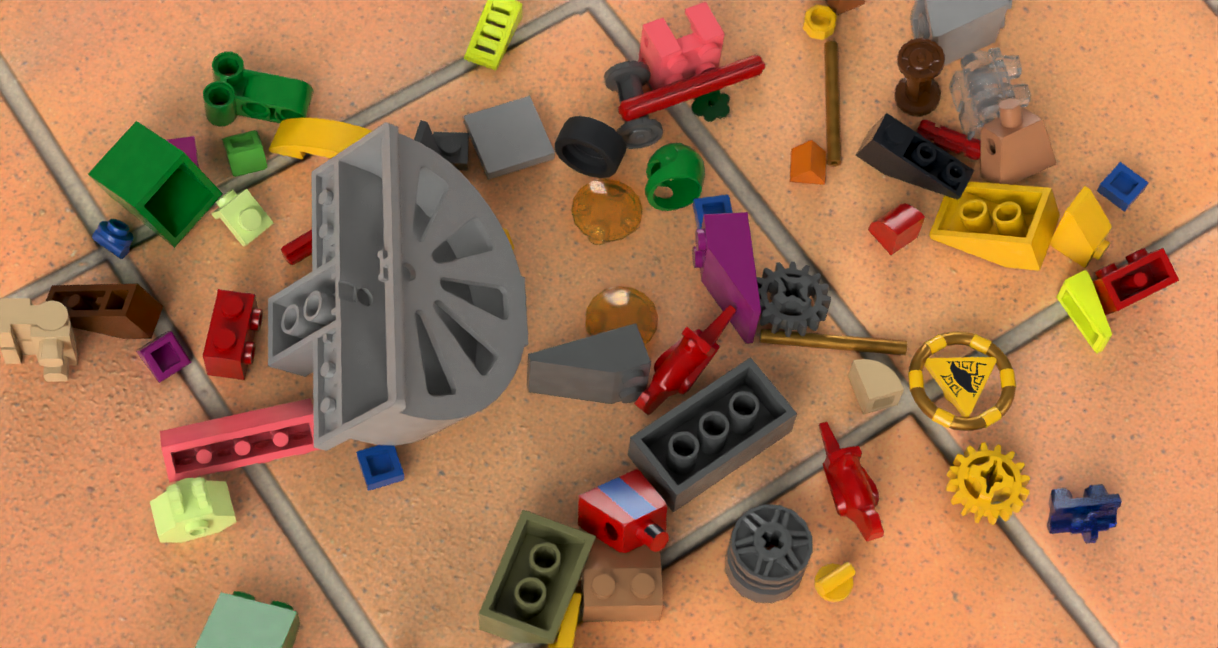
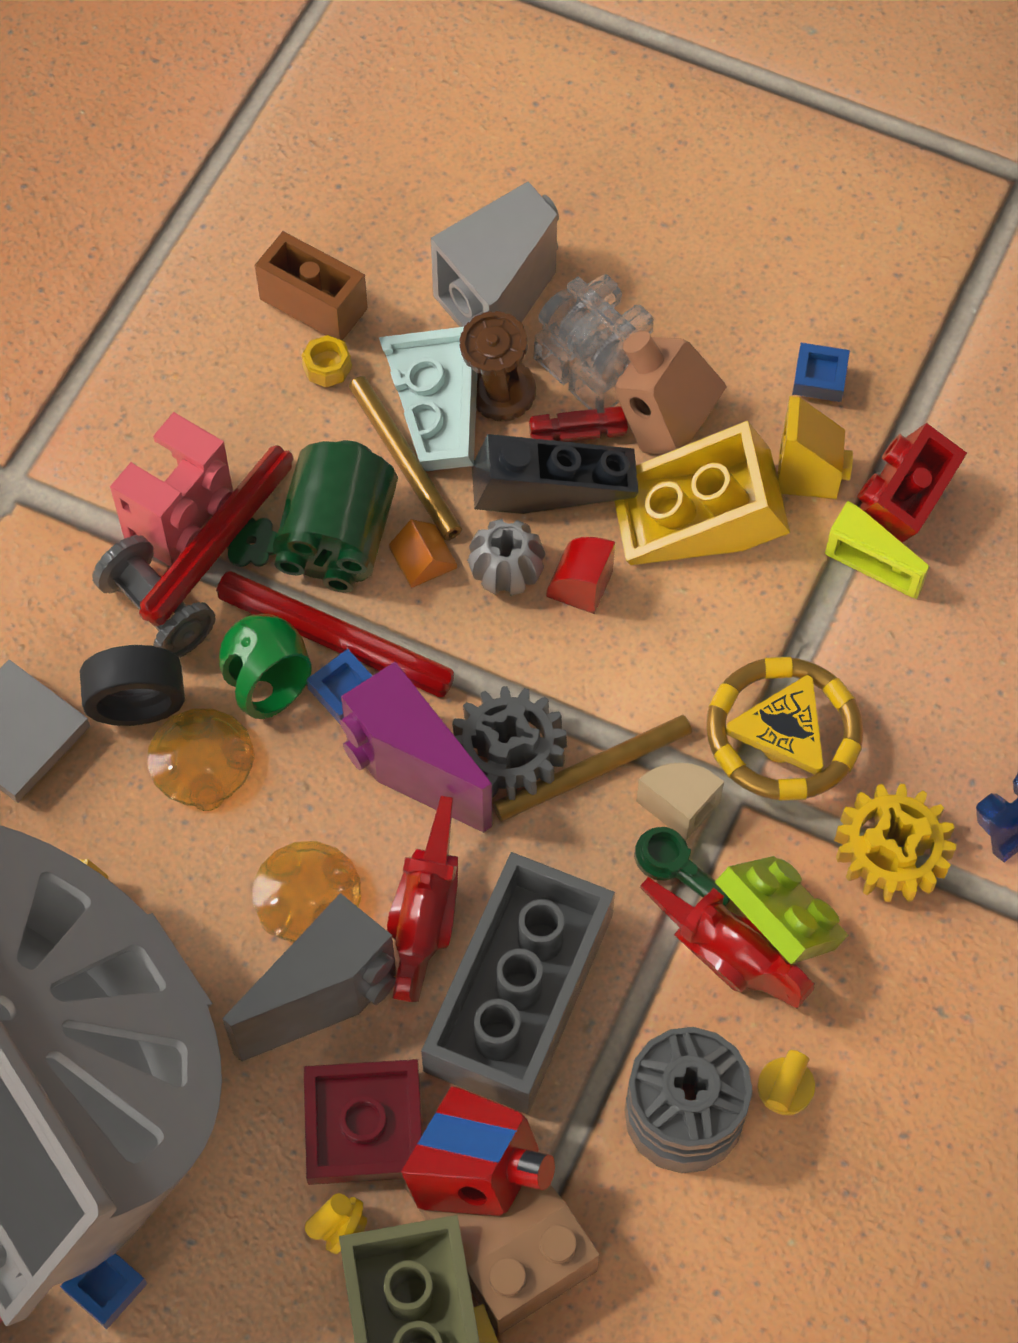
camera: 25 degrees left, 0 degrees up
none -> red axle [216,571,454,697]
none -> dark green cylinder [273,440,398,593]
none -> dark red plate [304,1059,422,1185]
none -> yellow plate [305,1193,367,1255]
none -> light aqua wing [379,327,477,471]
none -> light grey piece [467,518,545,596]
none -> dark green plate [634,827,731,907]
none -> lime plate [715,856,849,965]

